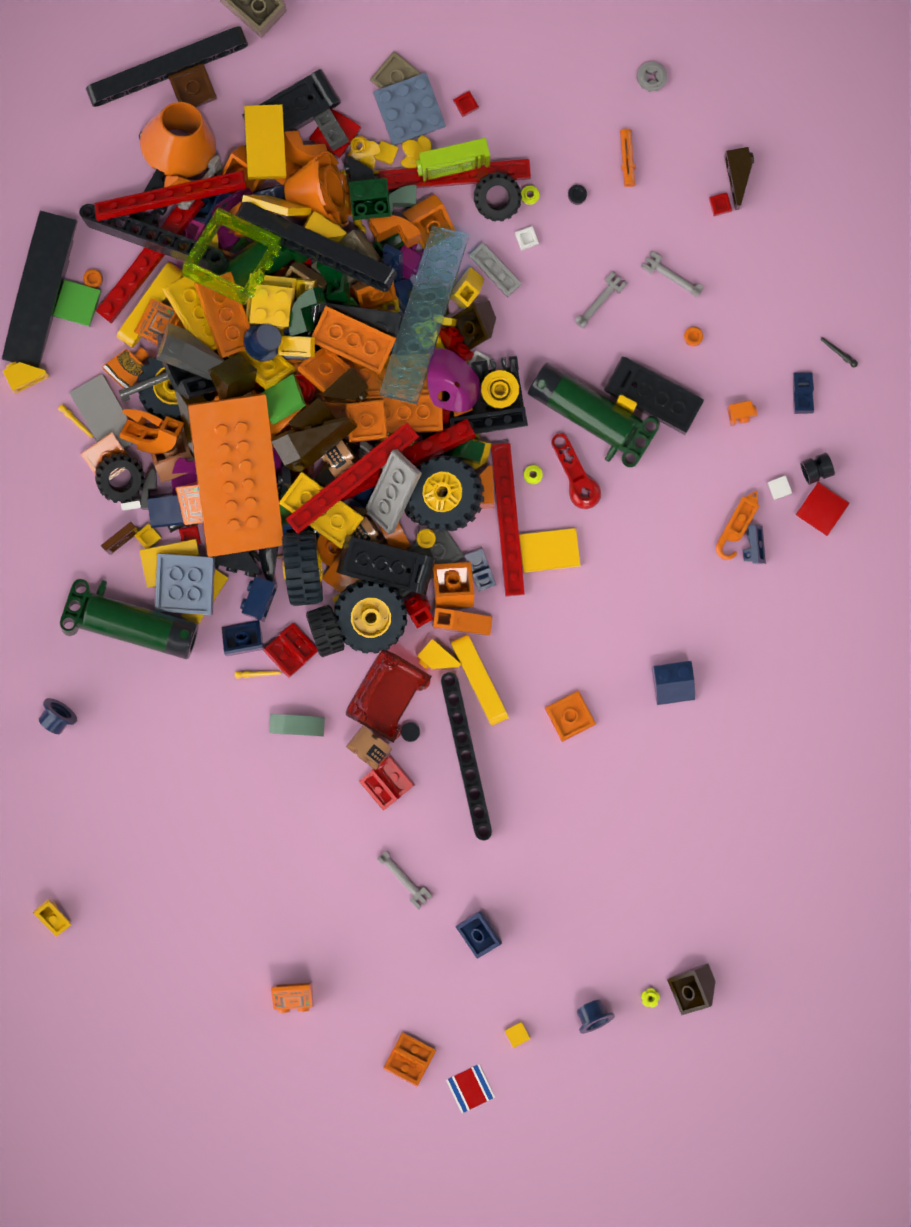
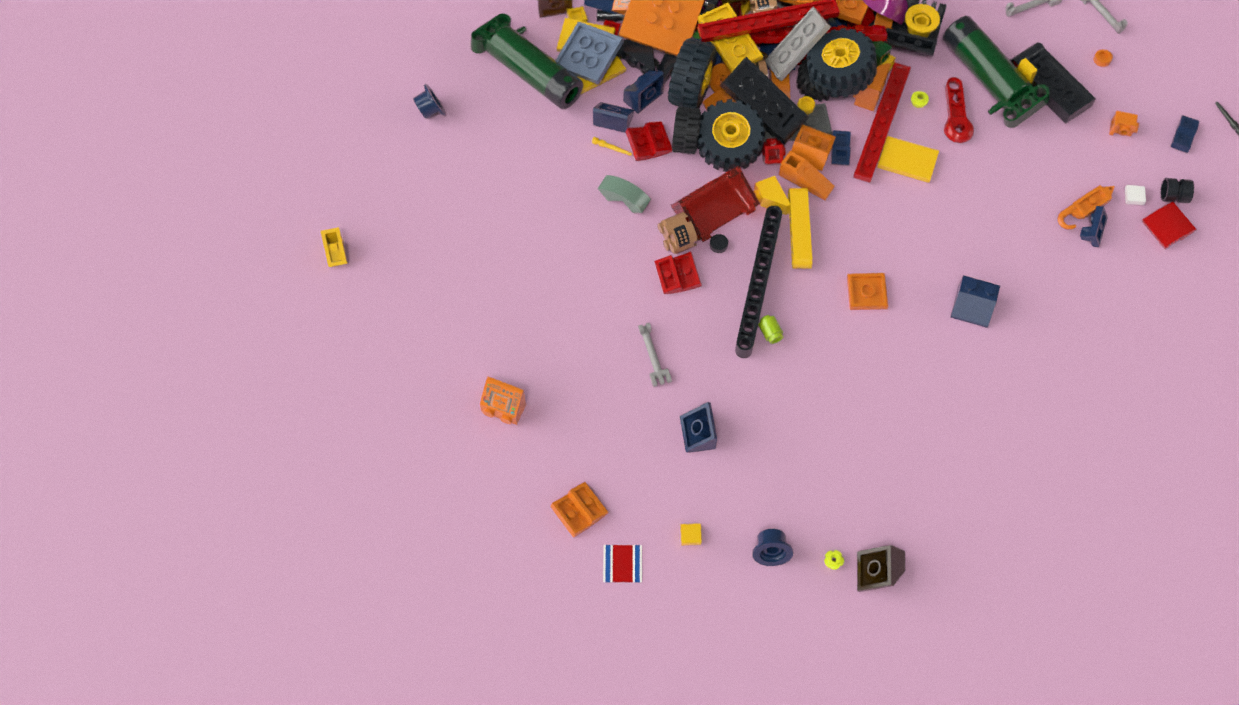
camera: 30 degrees right, 20 degrees down
none -> lime brick [758,315,784,344]

